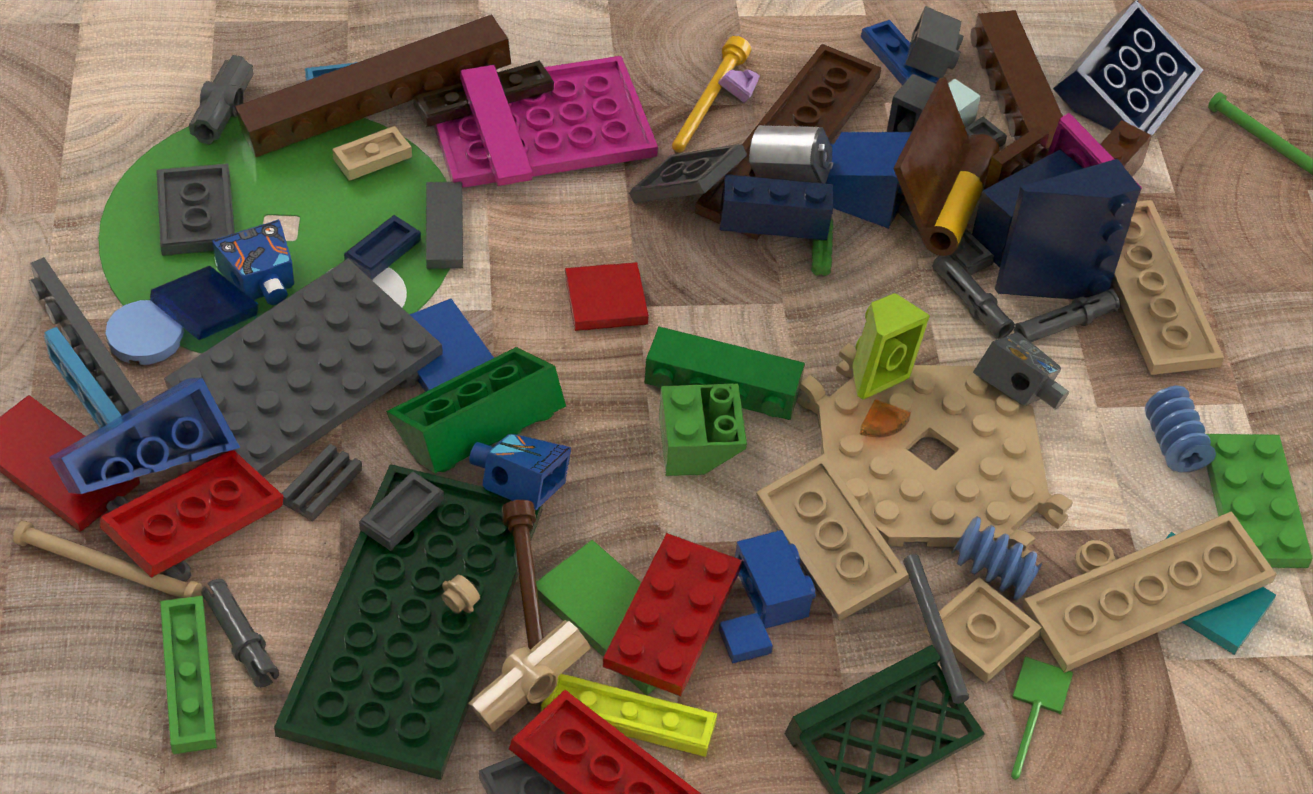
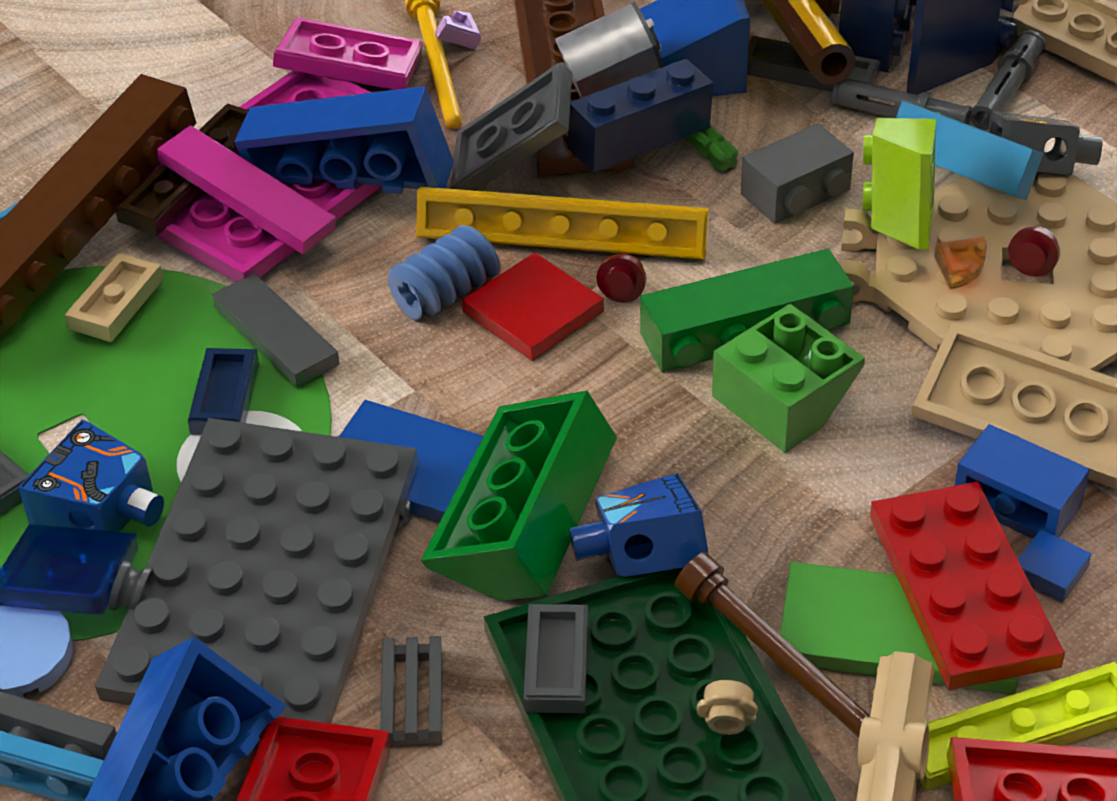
camera: 30 degrees left, 5 degrees down
none -> dark grey bush [108,560,153,611]
none -> blue wedge [234,86,454,194]
none -> dark pink tile [273,17,423,90]
none -> medium blue piece [388,225,501,321]
none -> yellow tile [416,187,709,260]
none -> dark red plate [596,254,647,303]
none -> dark grey brick [741,123,854,224]
none -> dark azure tile [896,101,1044,200]
none -> dark red plate [1008,227,1060,277]

